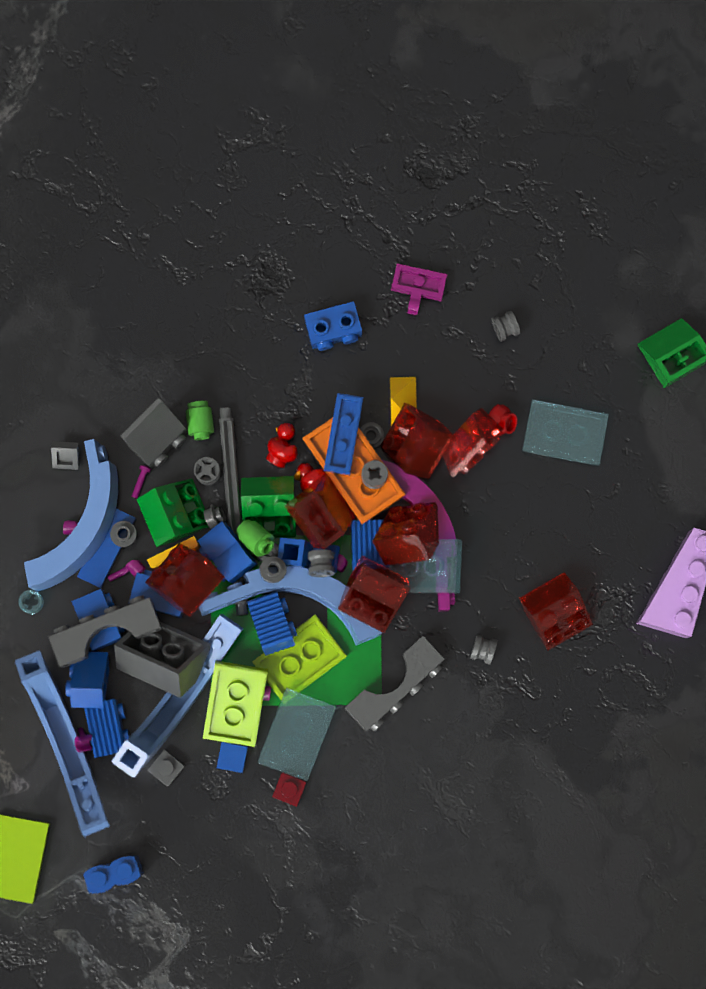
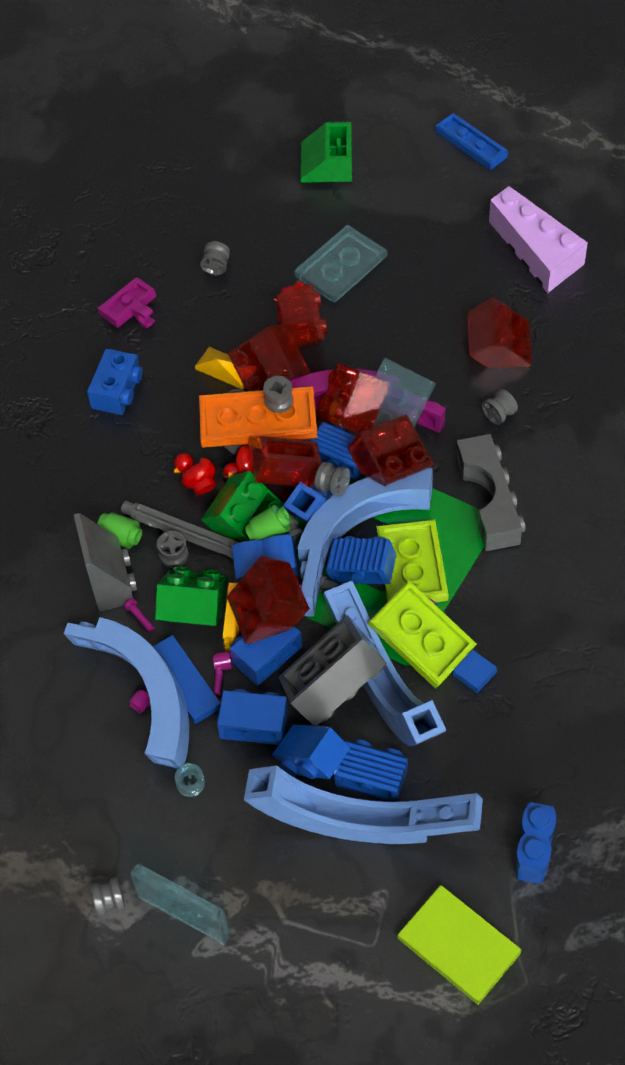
camera: 55 degrees left, 25 degrees down
dark grey arch [49,595,163,668] -> none
dark grey plate [51,441,80,470] -> none
magenta hand [75,727,92,753] -> none
dark grey plate [110,521,137,547] -> none
dark grey plate [147,750,185,787] -> none
dark grey plate [204,504,226,529] -> none
clear light blue tile [257,687,336,781] -> none
dark grey plate [260,556,286,583] -> none
dark red plate [272,772,307,807] -> none
blue tile [324,393,363,476] -> none

